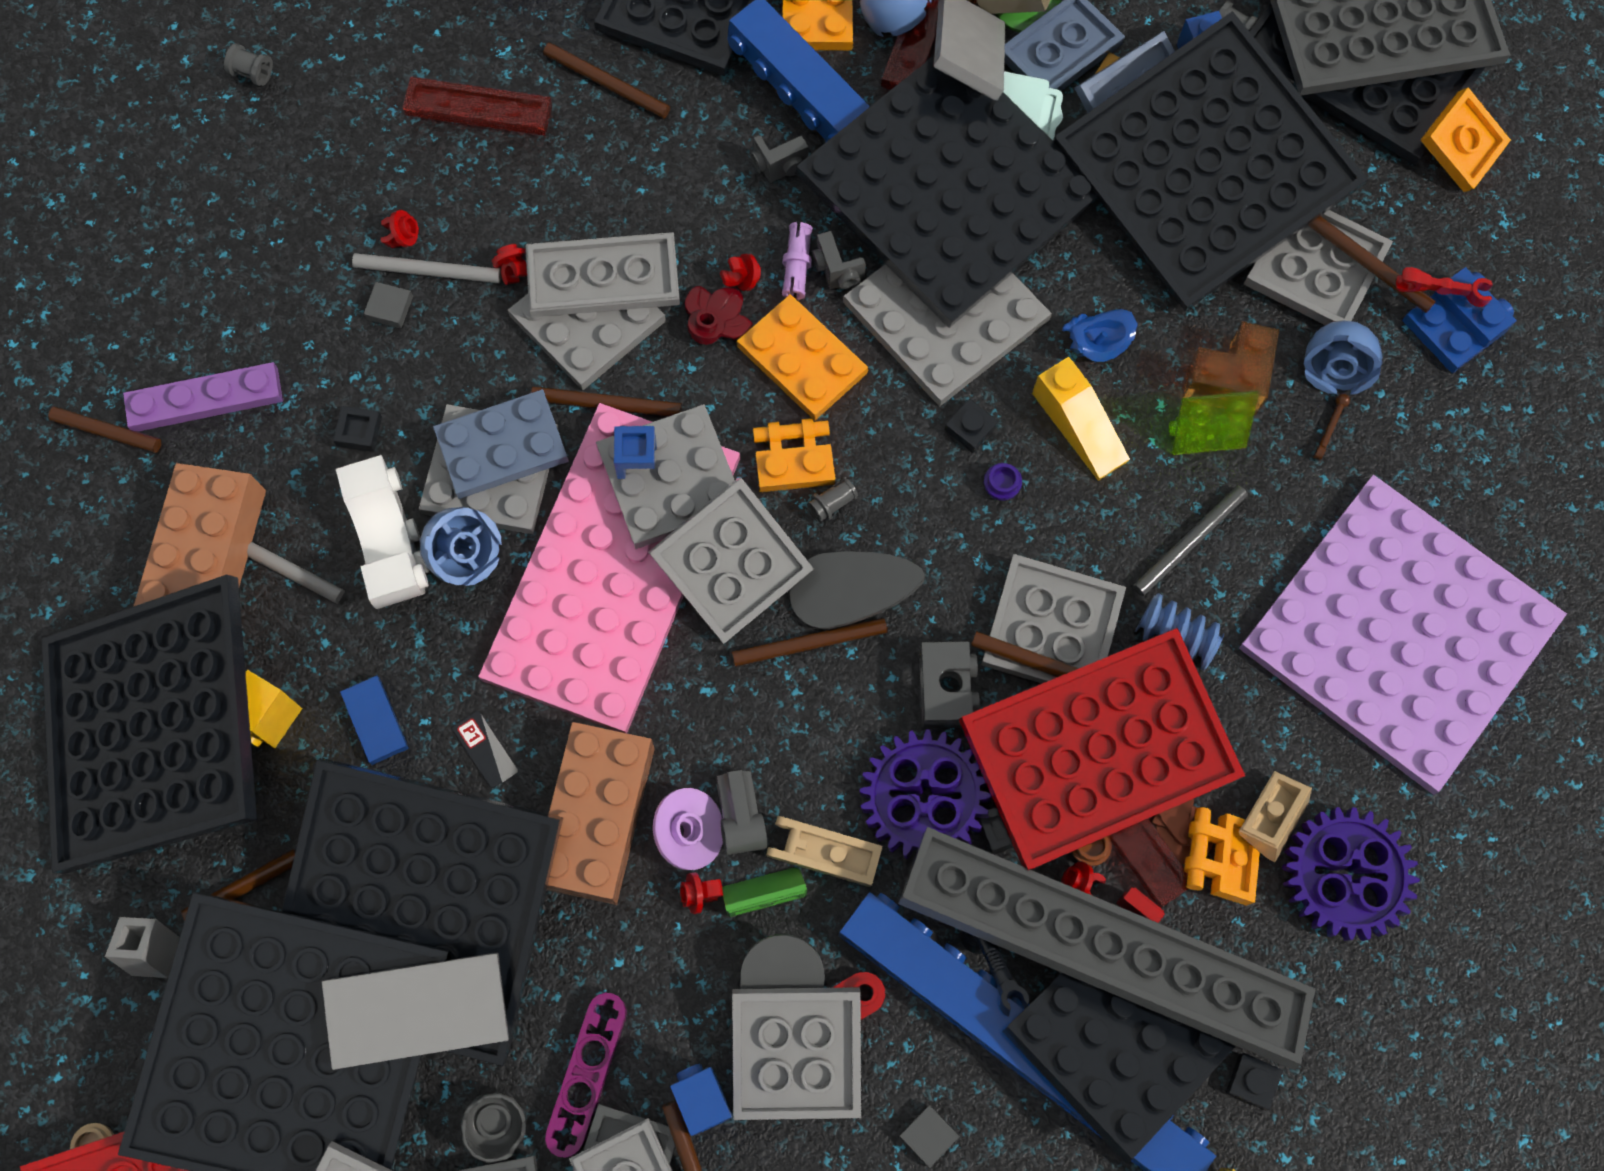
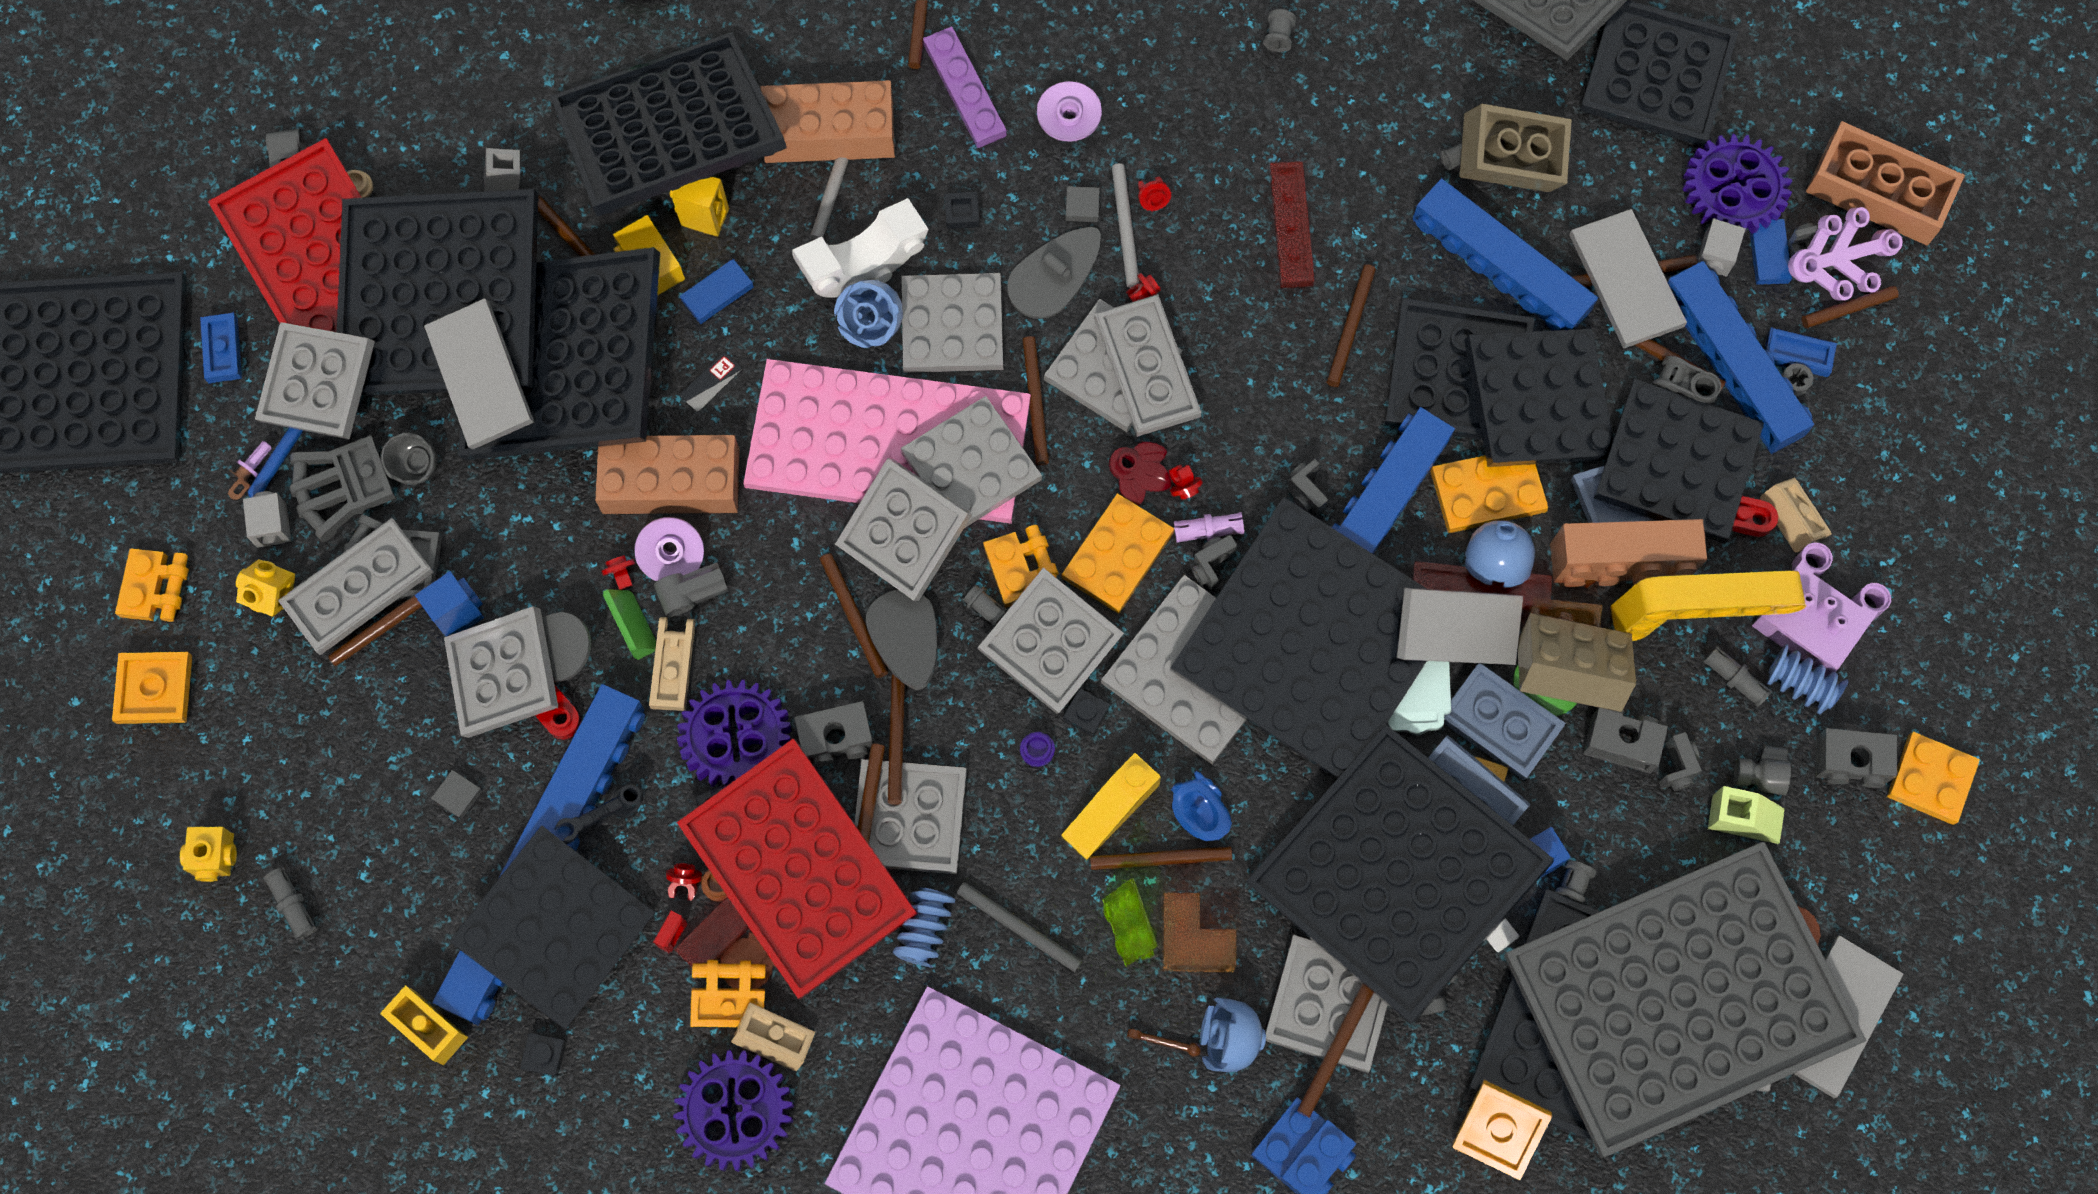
camera: 80 degrees right, 0 degrees up
sand blue plate [433,389,569,499] -> none
magenta beam [545,992,627,1158] -> none
blue panel [614,426,657,479] -> none
dark grey plate [898,827,1315,1070] -> none
red piece [1396,267,1493,307] -> none
none -> yellow brick [613,215,685,295]
none -> reddish brown bar [888,675,905,805]
none -> light grey plate [977,568,1124,715]
none -> dark grey shield [1007,227,1101,319]
none -> lavender dish [1037,82,1102,141]
none -> reddish brown bar [1090,846,1232,870]

